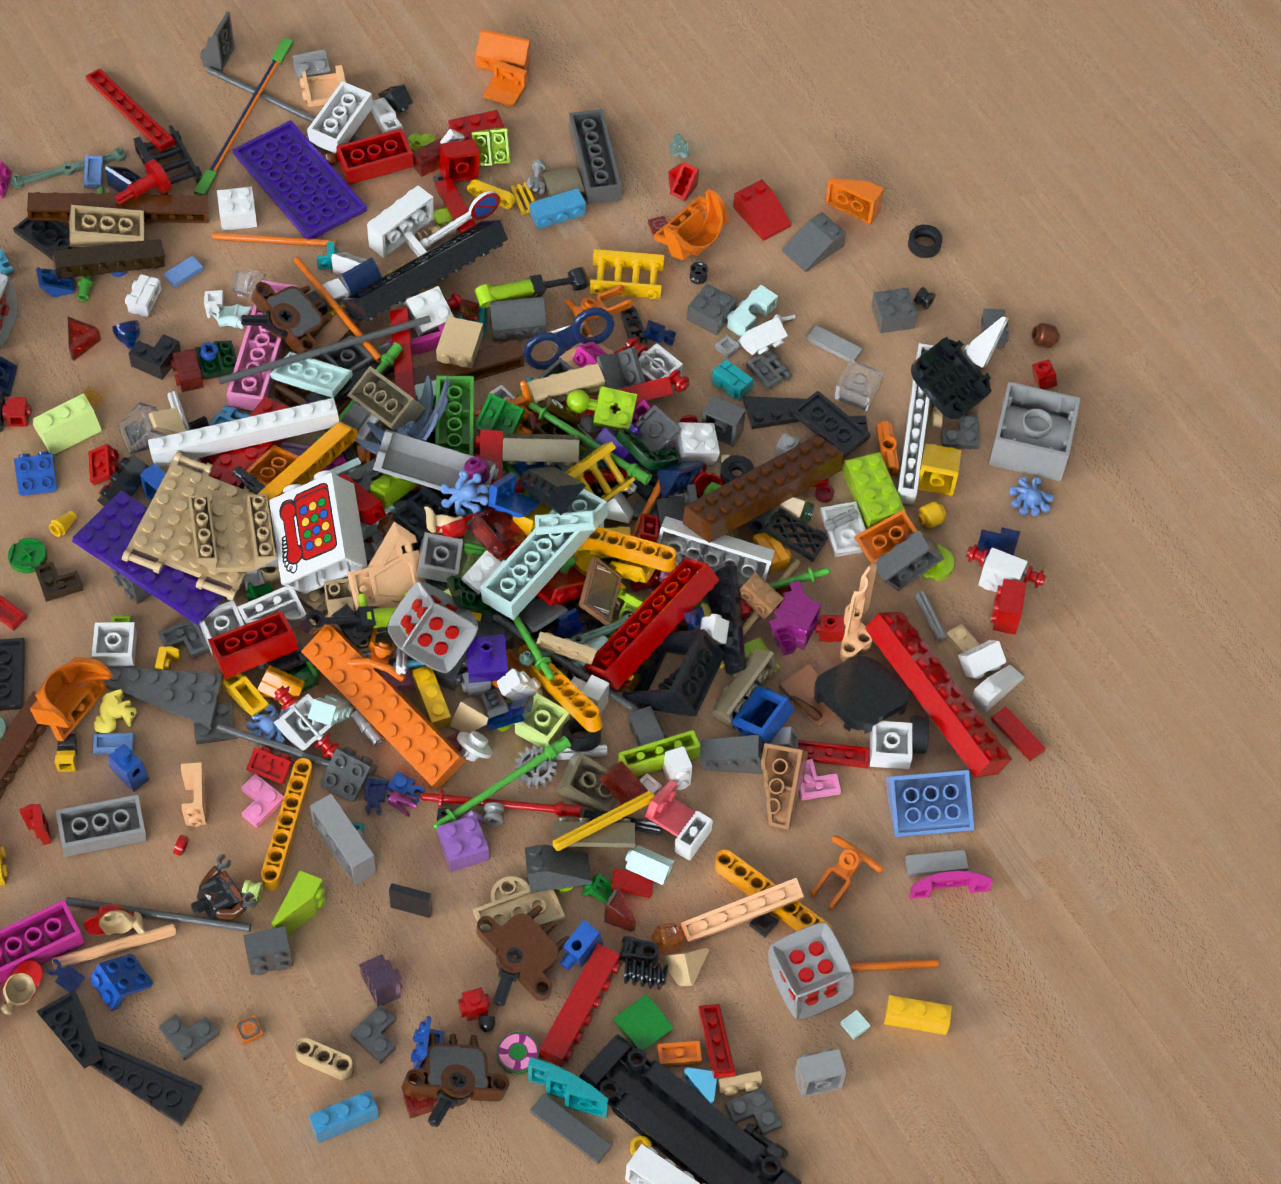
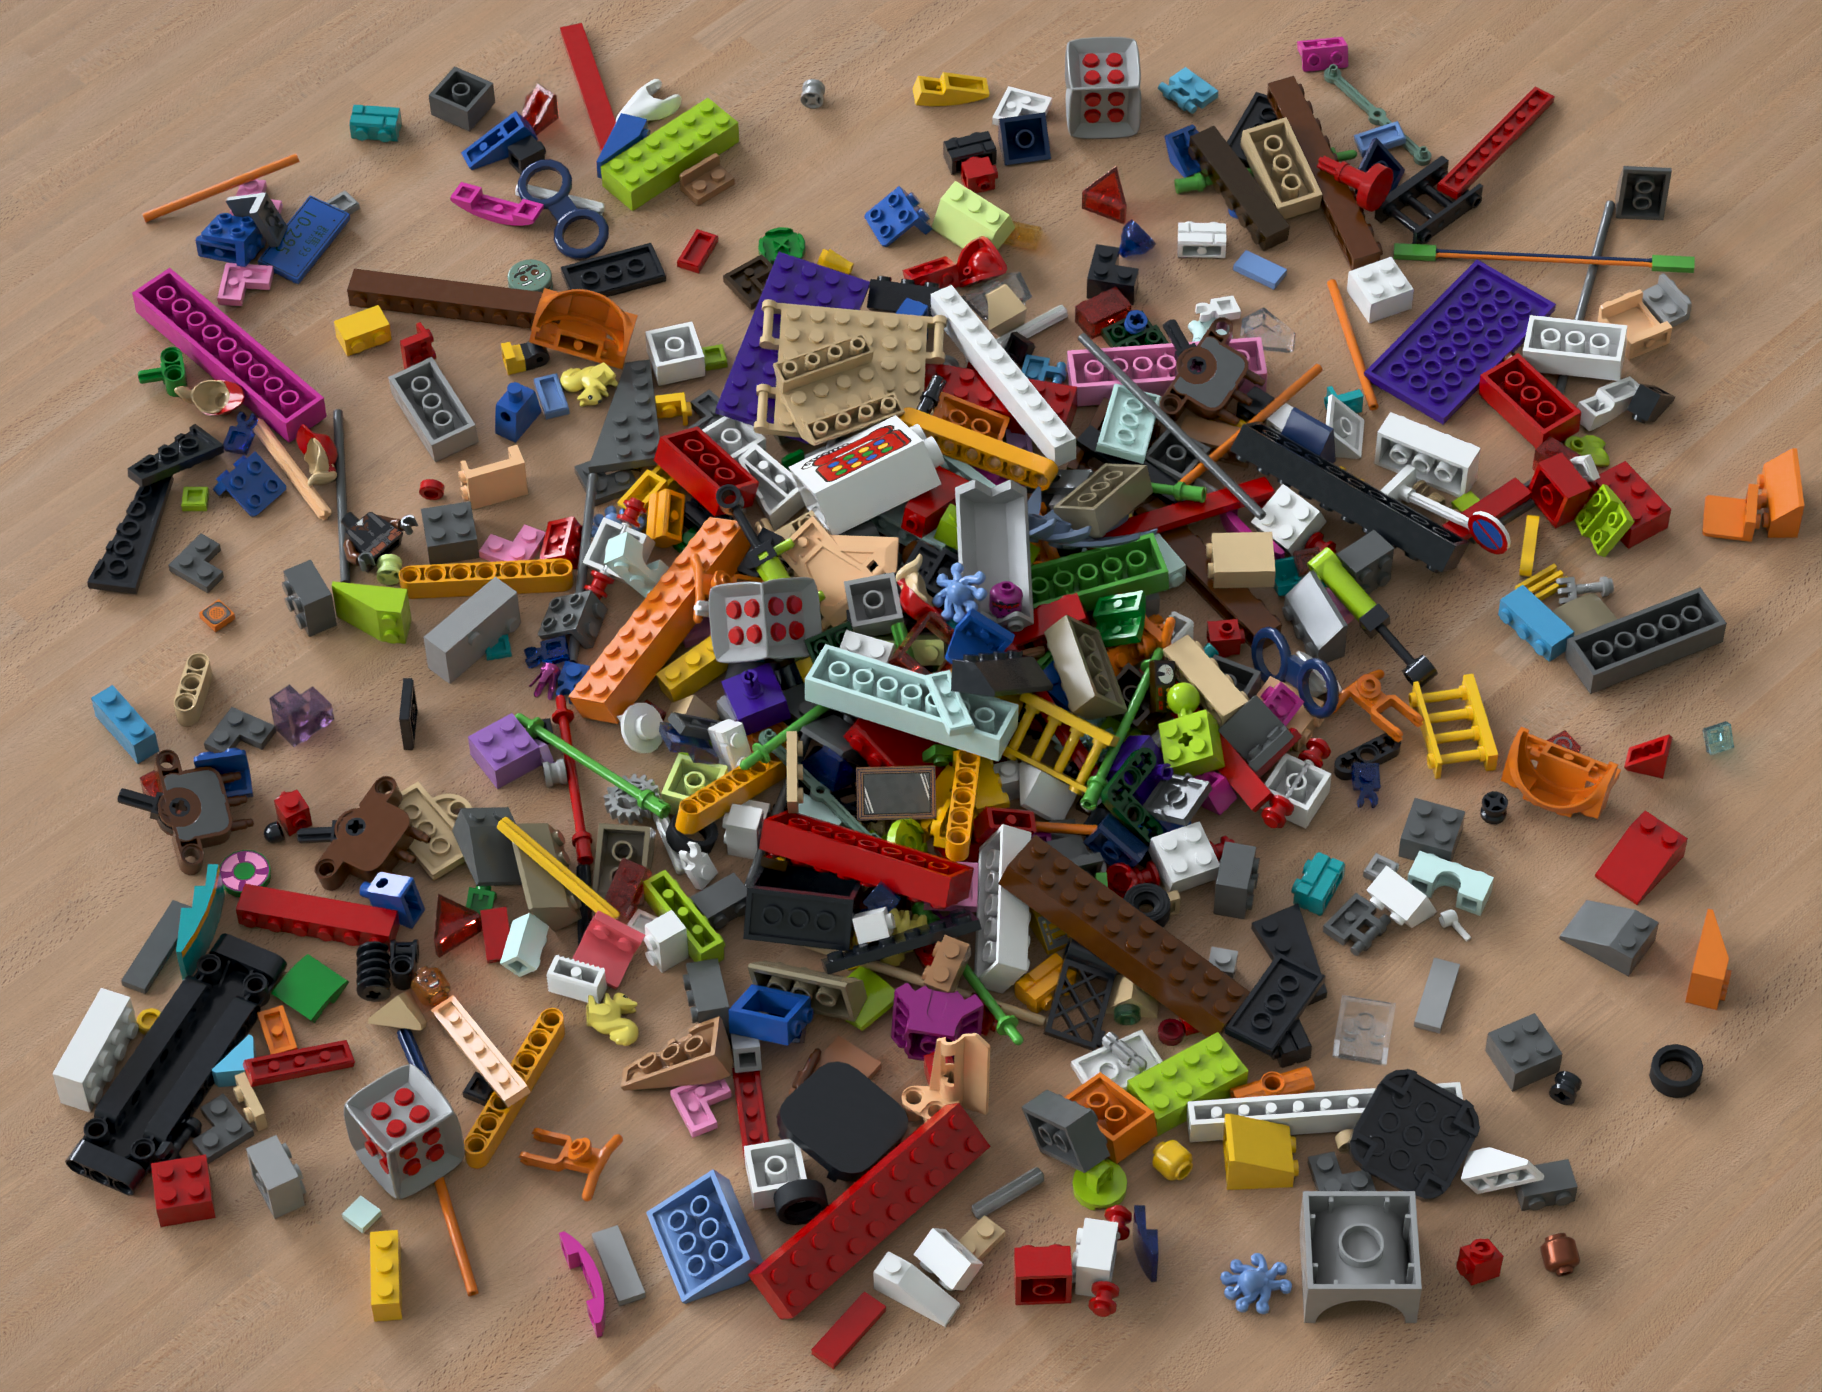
camera: 80 degrees right, 5 degrees down
none -> red brick [151,1154,216,1227]
none -> lime tile [181,487,209,511]
none -> dark blue axle [397,1028,434,1084]
none -> dark grey brick [421,501,480,565]
none -> light yellow animal [586,993,639,1046]
none -> white plate [679,841,718,890]
none -> red hat [956,236,1008,287]
none -> red brick [1206,619,1245,658]
none -> dark grey brick [1336,530,1394,595]

